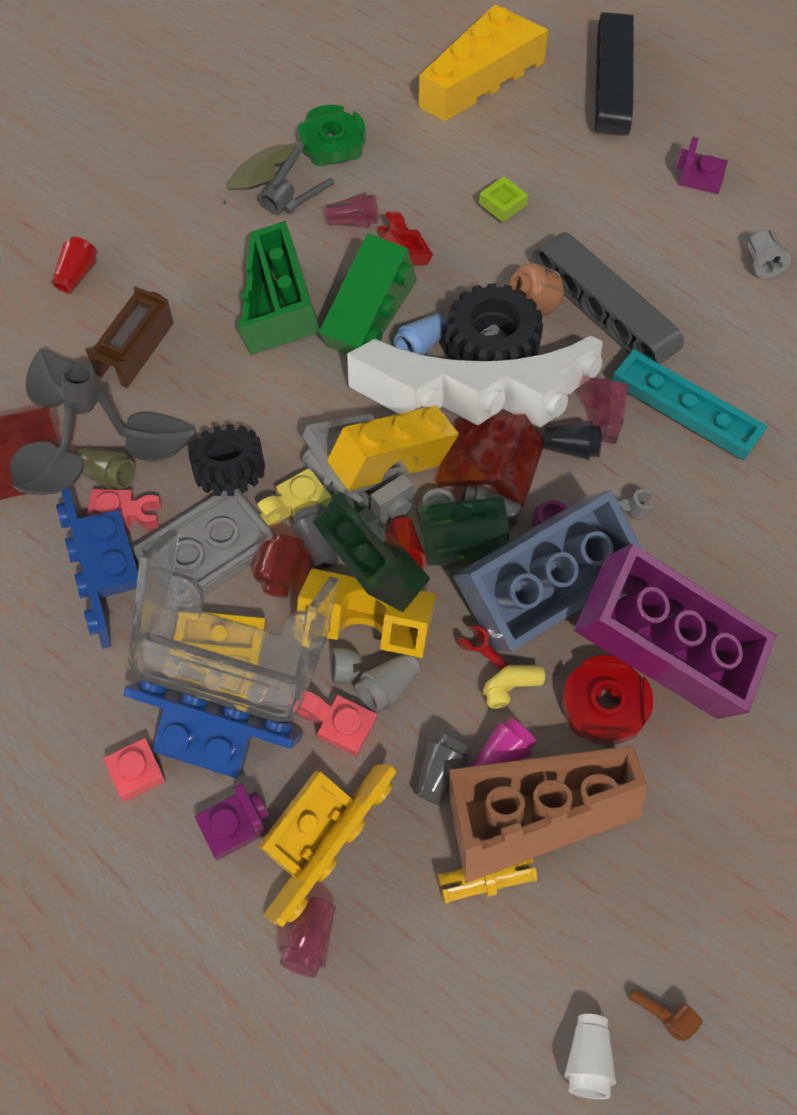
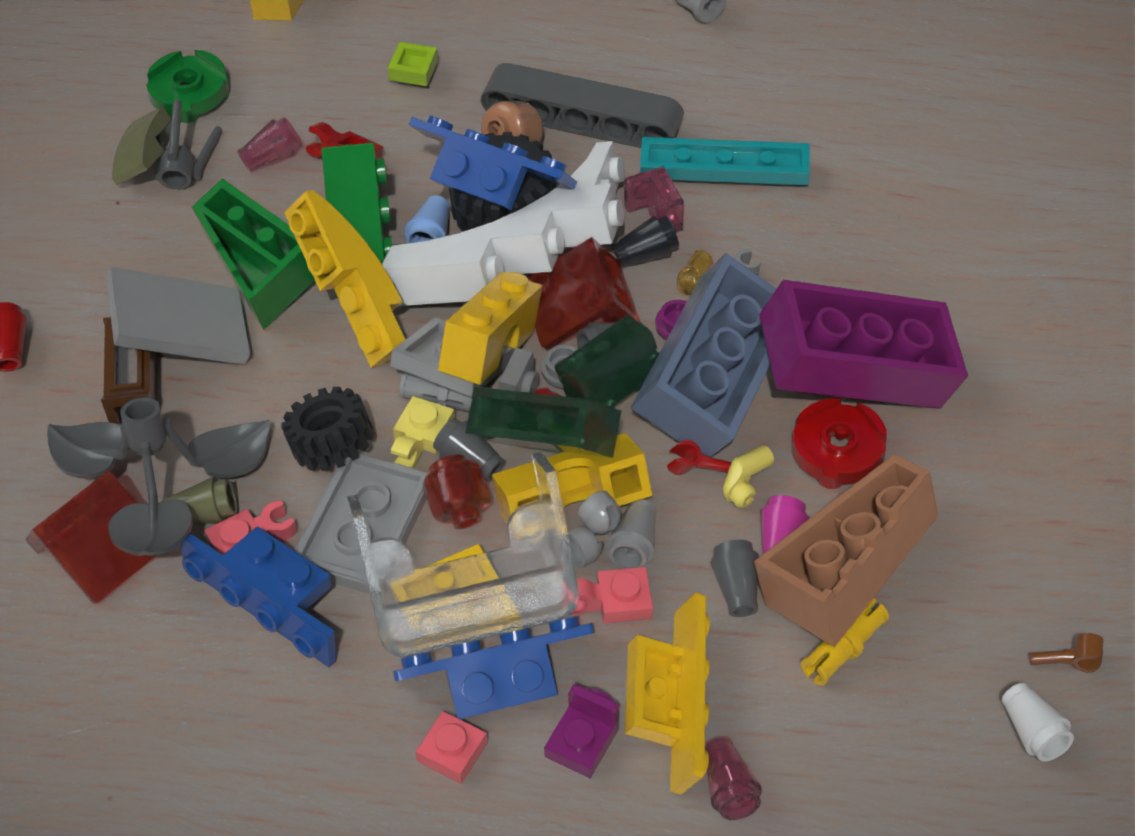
camera: 30 degrees left, 10 degrees down
none -> light grey tile [106,267,250,365]
none -> yellow slope [284,190,405,368]
none -> blue bracket [409,116,577,210]
none -> light grey hinge [577,490,621,534]
none -> clear yellow arm [676,250,713,295]

